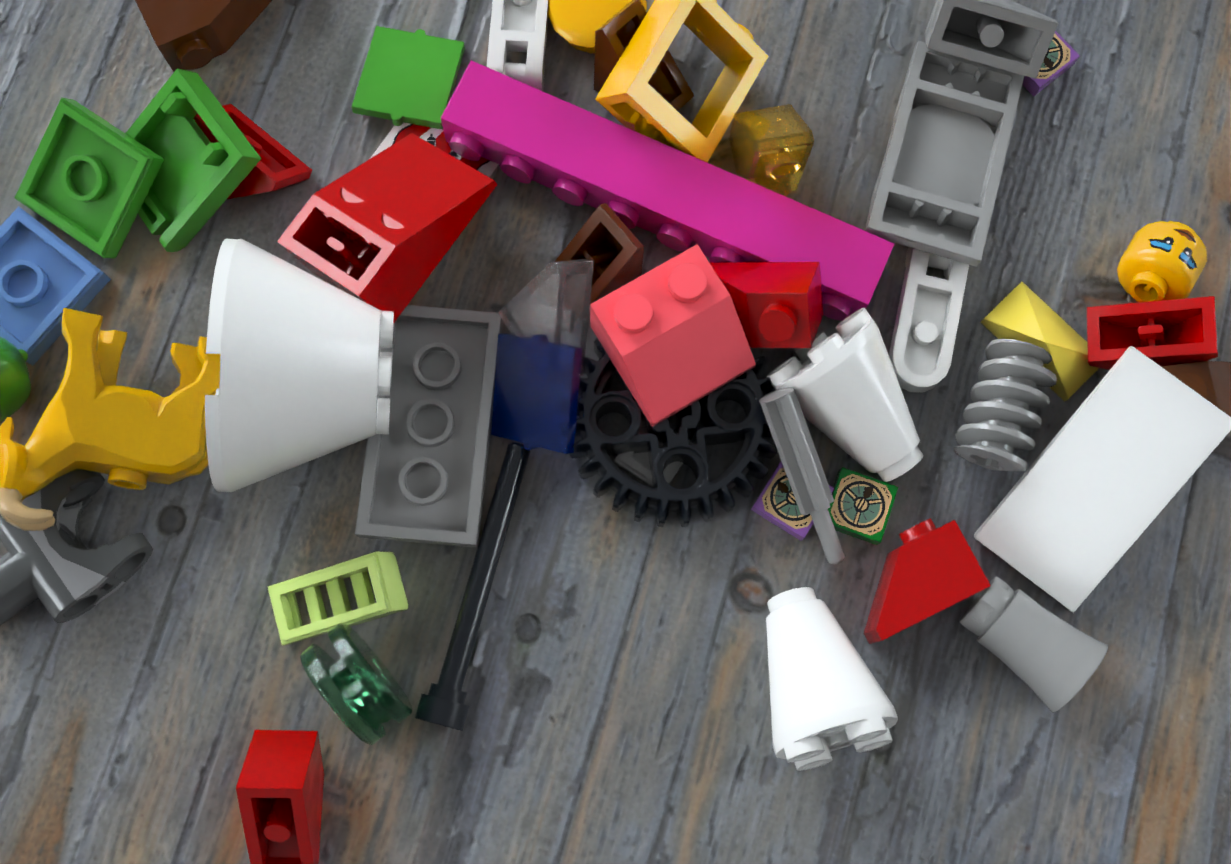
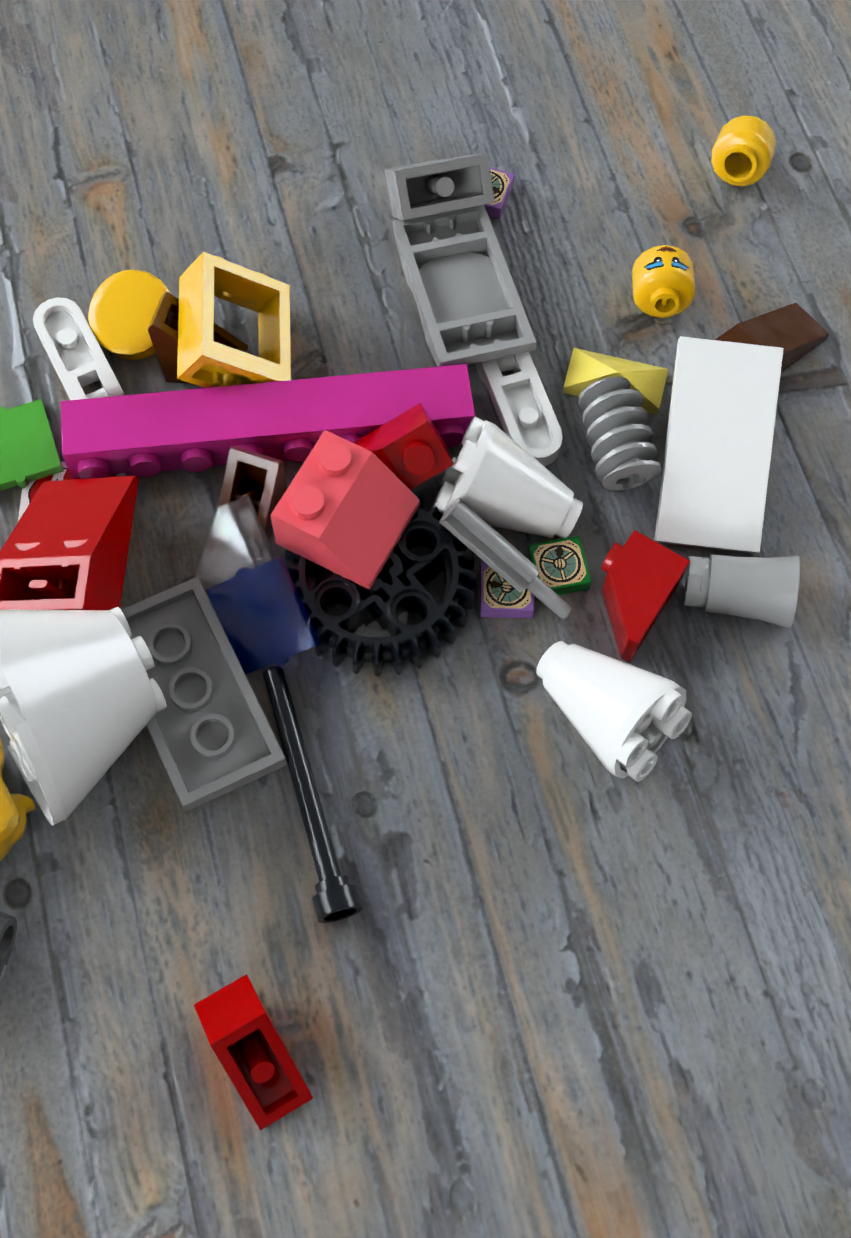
camera: 30 degrees left, 10 degrees down
yellowish green slope [268,551,408,645] -> none
clear green head [300,622,413,745] -> none
clear yellow slope [729,104,814,196] -> none
red slope [1087,296,1218,370] -> none

